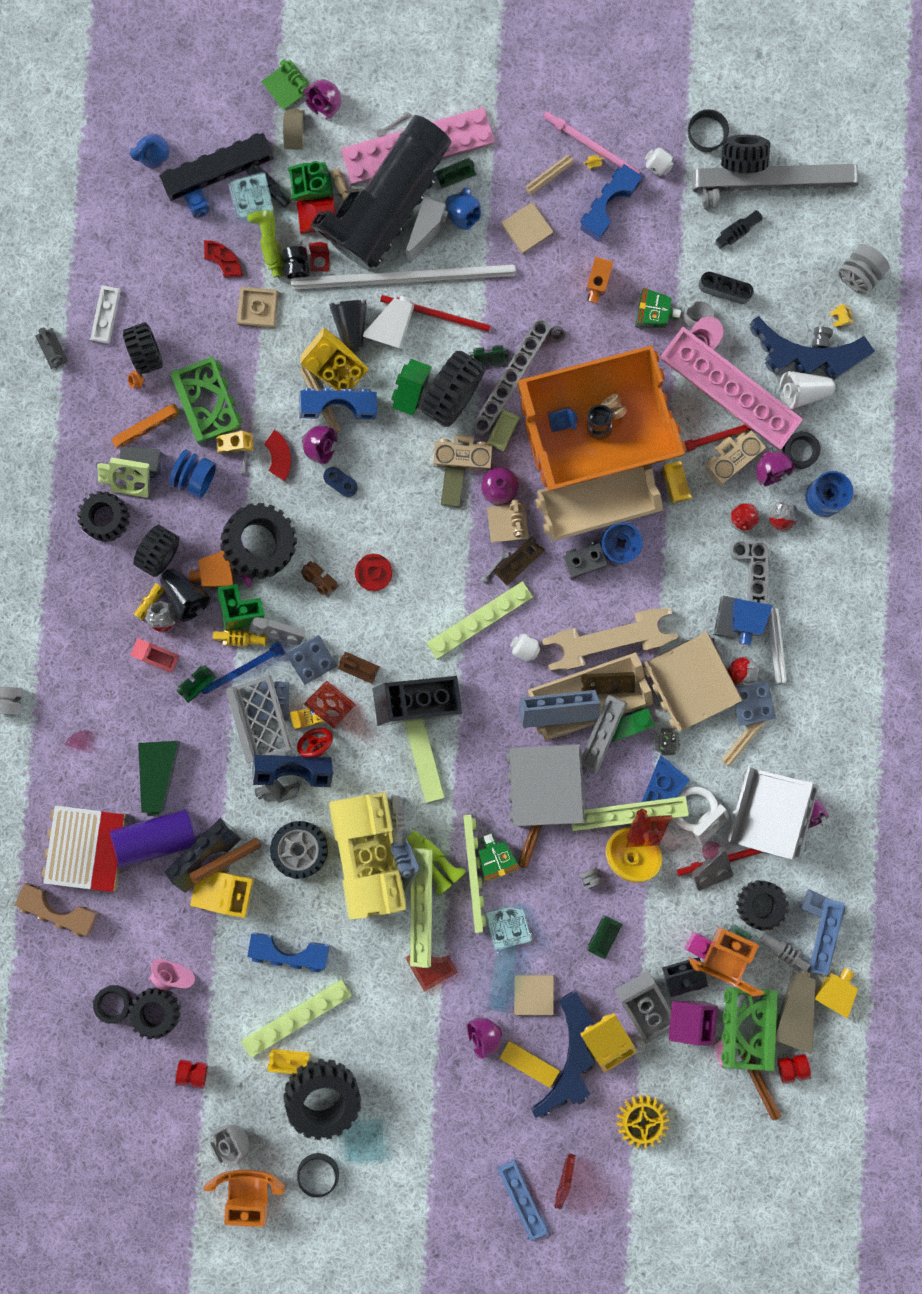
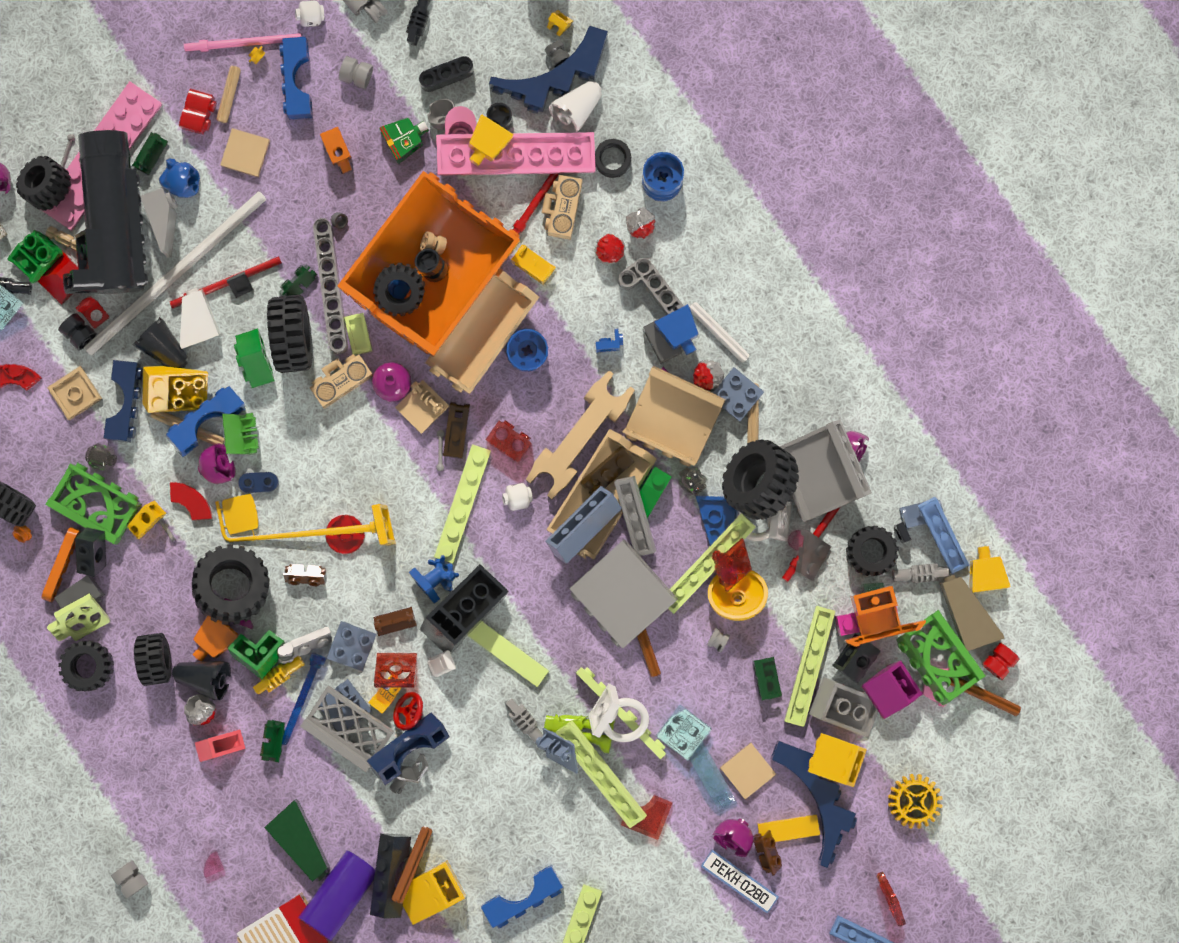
camera: 35 degrees left, 0 degrees up
yellow pin [133,583,165,621] -> none
blue wheel [169,449,217,499] -> none
lime piece [247,210,284,278] -> none
wheel [270,821,328,879] -> none
light yellow cylinder [328,792,406,919] -> none
olive tile [441,467,464,507] -> none
green torso [479,833,520,882] -> none
dark grey brick [563,542,607,579] -> none
magenta cylinder [756,451,796,487] -> none
none -> black tyre [16,156,71,211]
none -> black brick [75,527,106,577]
none -> clear smoke head [85,443,117,471]
none -> dark blue arch [103,360,143,443]
none -> red brick [179,89,217,135]
none -> yellow piece [215,494,396,546]
none -> bright green hinge [222,413,259,455]
none -> black tile [227,271,254,298]
none -> light grey wheel [338,56,373,89]
none -> black tyre [373,263,425,316]
none -> blue piece [409,555,459,604]
none -> white tile [427,650,456,677]
none -> yellow torso [468,114,514,166]
none -> clear red brick [485,420,532,464]
none -> black wheel [486,103,513,131]
none -> white tile [588,683,649,742]
none -> blue bracket [595,329,623,353]
none -> tile [701,849,779,913]
none -> black tyre [722,439,799,520]
none -> reddish brown hinge [753,830,782,876]
none -> yellowish green plate [784,606,835,727]
none -> black tile [894,522,912,543]

